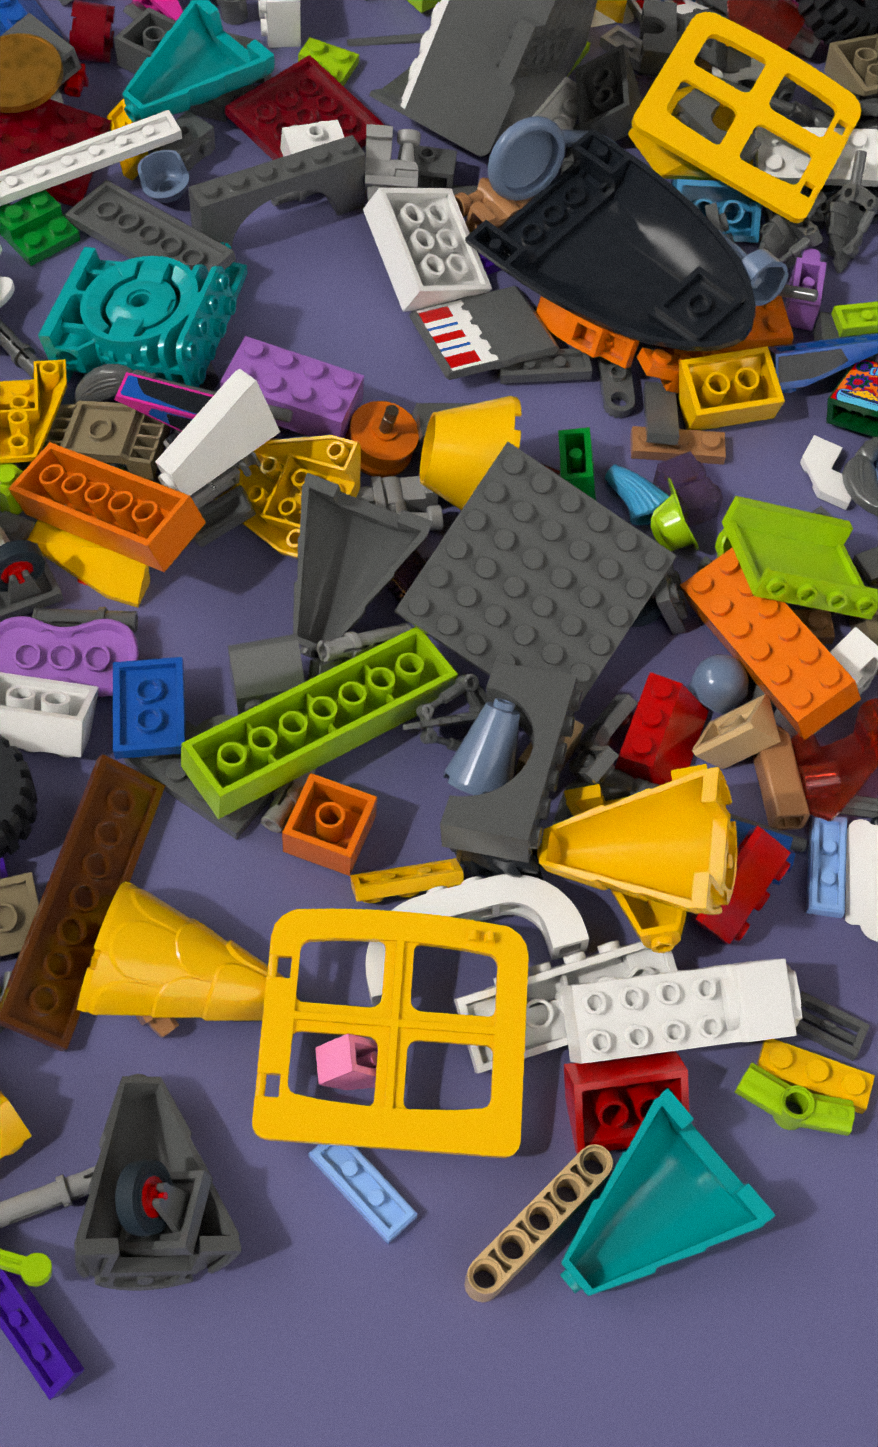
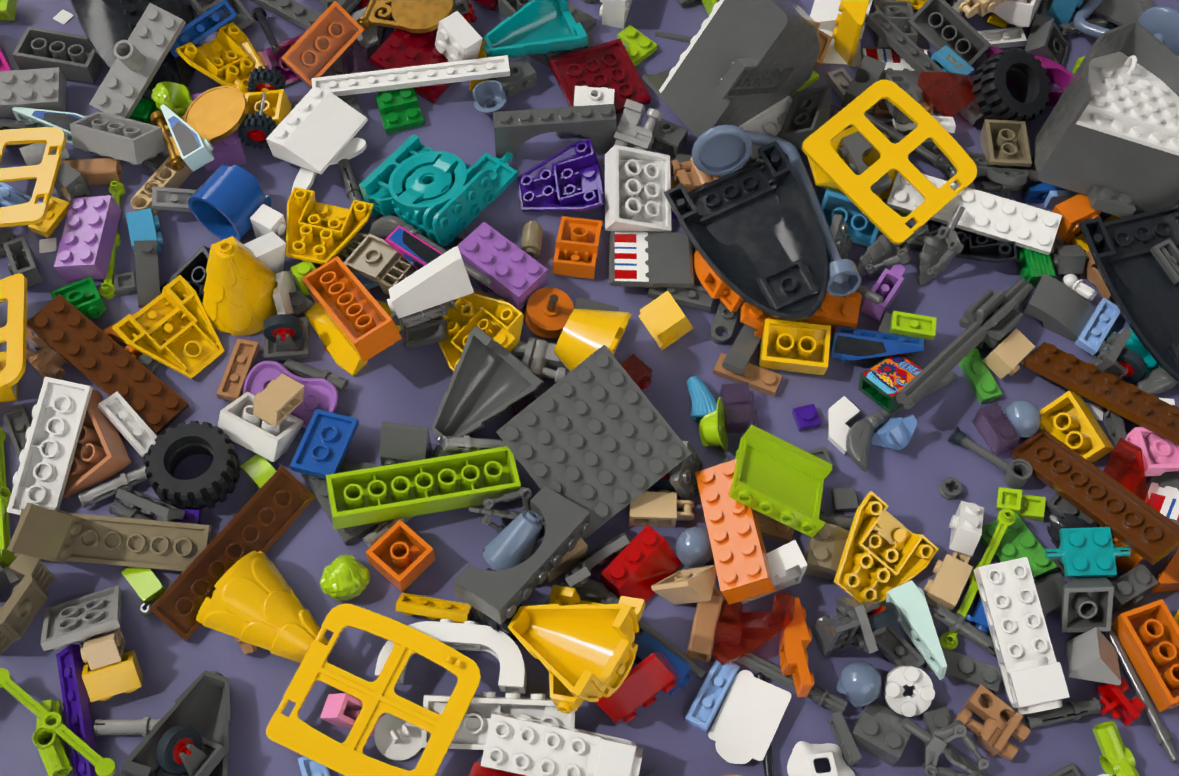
camera: 25 degrees right, 0 degrees up
dark grey plate [65,180,236,272] -> none
green brick [558,427,596,501] -> none
none -> lime slope [240,454,276,489]
none -> tan brick [253,373,304,427]
none -> lime hair [320,554,370,601]
none -> white piece [374,713,422,761]
none -> white brick [435,11,483,62]
none -> dark purple wedge [517,139,605,212]
none -> dark tan head [520,221,543,259]
none -> orange slope [552,216,603,279]
none -> tan brick [629,490,694,528]
none -> yellow plate [638,291,694,350]
none -> dark purple plate [792,404,822,432]

